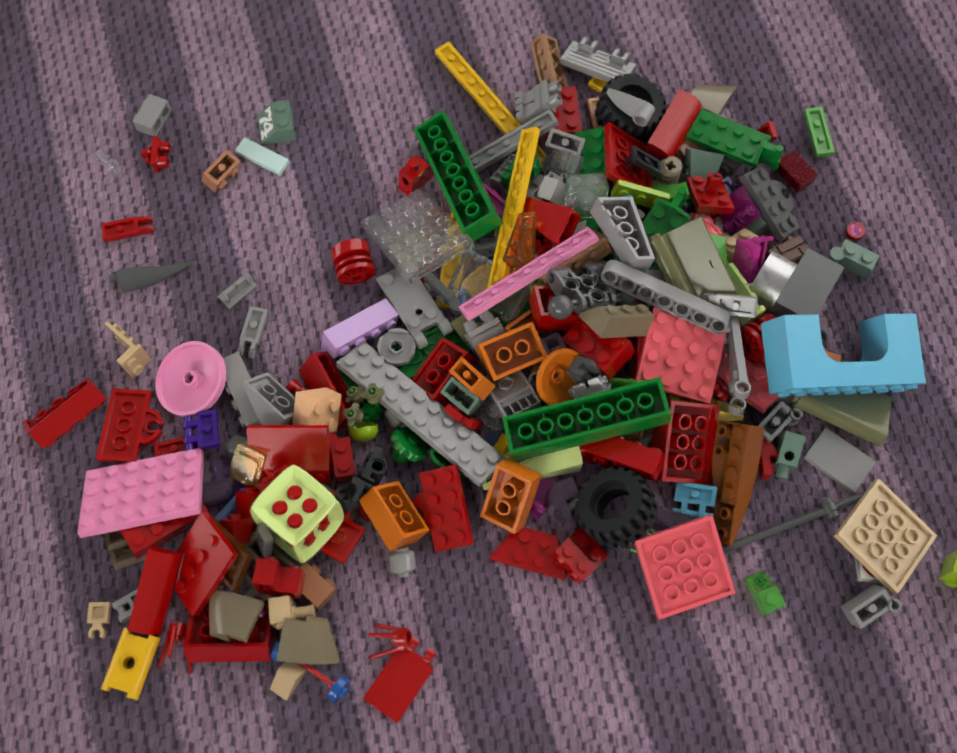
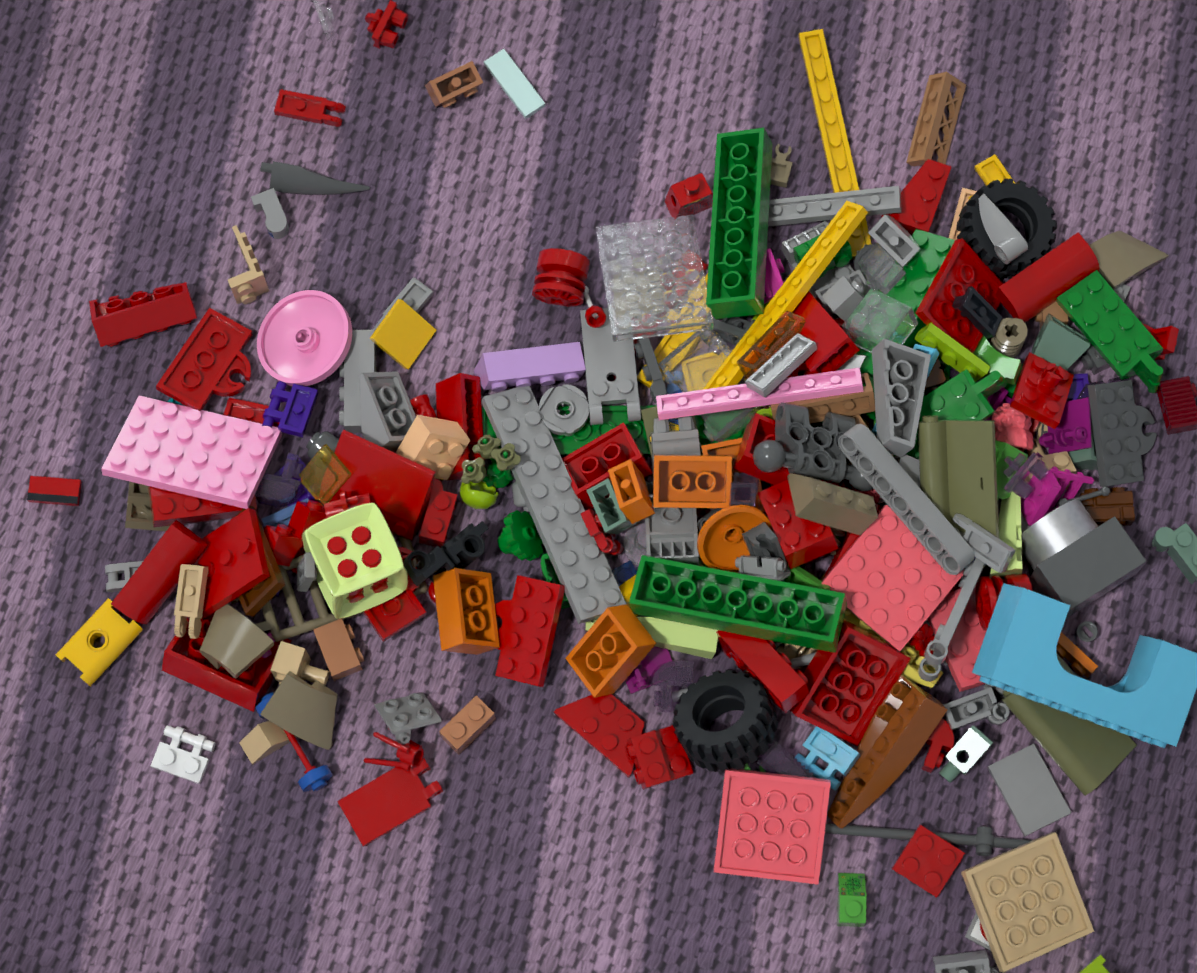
camera: 25 degrees right, 5 degrees up
tan plate [87,602,112,639] -> none
red plant [157,623,193,674] -> none
light grey hinge [217,273,258,309] -> none
red brick [252,556,305,599] -> none
sand green slope [257,100,296,146] -> none
light grey head [388,546,416,577] -> none
light grey hips [515,80,562,125] -> none
light grey hinge [560,36,636,82] -> none
none -> red tile [27,476,82,506]
none -> white plate [151,725,215,784]
none -> tan hinge [174,564,209,639]
none -> light grey leg [251,188,289,239]
none -> yellow tile [369,299,436,369]
none -> light grey hinge [374,692,442,744]
none -> nougat brick [439,695,496,755]
none -> red hinge [583,286,606,328]
none -> light grey plate [745,333,817,397]
none -> dark tan plate [770,144,793,188]
none -> red plate [892,824,965,898]
none -> clear purple hips [1003,452,1050,499]
none -> dark grey hinge [1058,486,1110,507]

